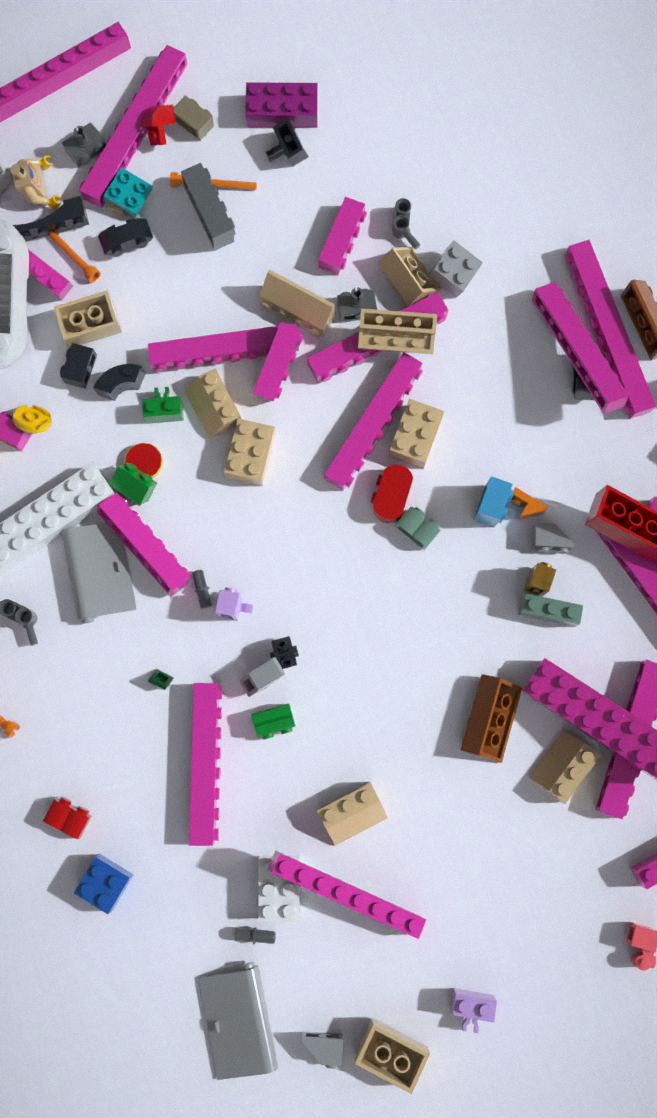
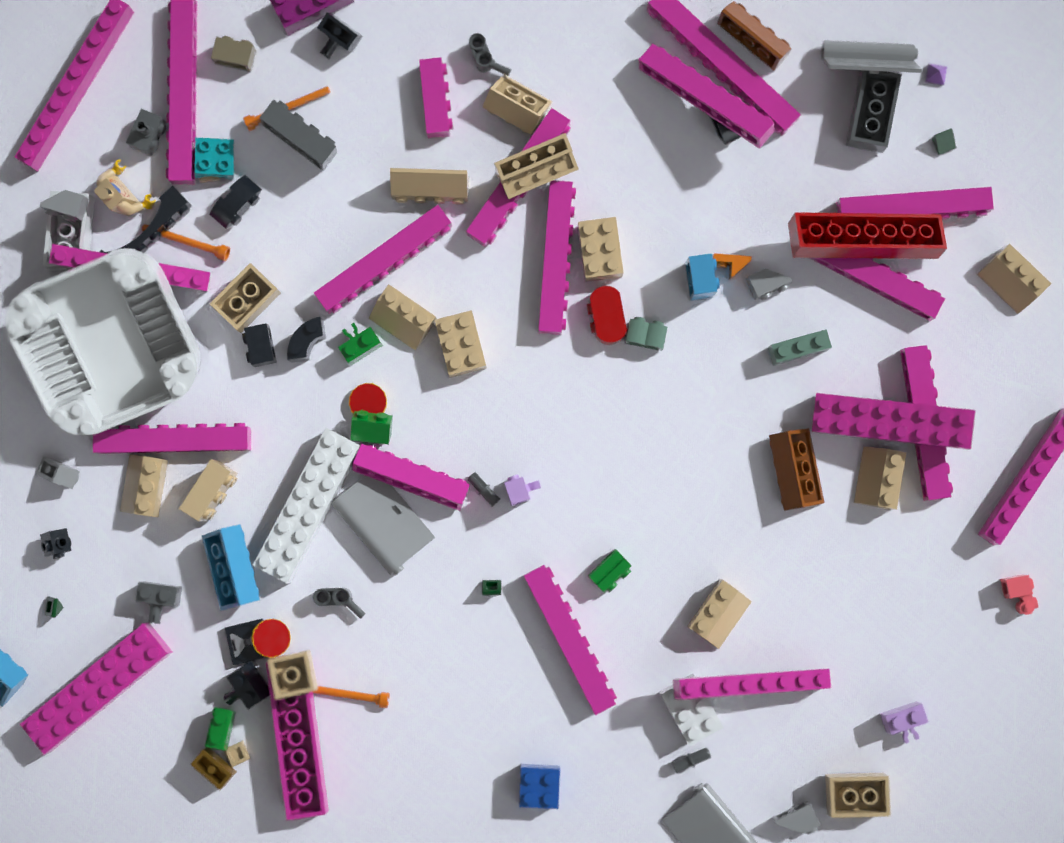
camera: 30 degrees left, 5 degrees up
yellow tile [13,405,52,433] -> none
red brick [43,797,92,840] -> none
red brick [141,104,175,146] -> none
light grey slope [239,657,285,697] -> none
dark pink brick [253,322,304,402] -> none
black brick [270,636,299,669] -> none
dark grey brick [337,287,377,323] -> none
light grey brick [428,240,483,298] -> none
pearl gold brick [524,562,556,596] -> none

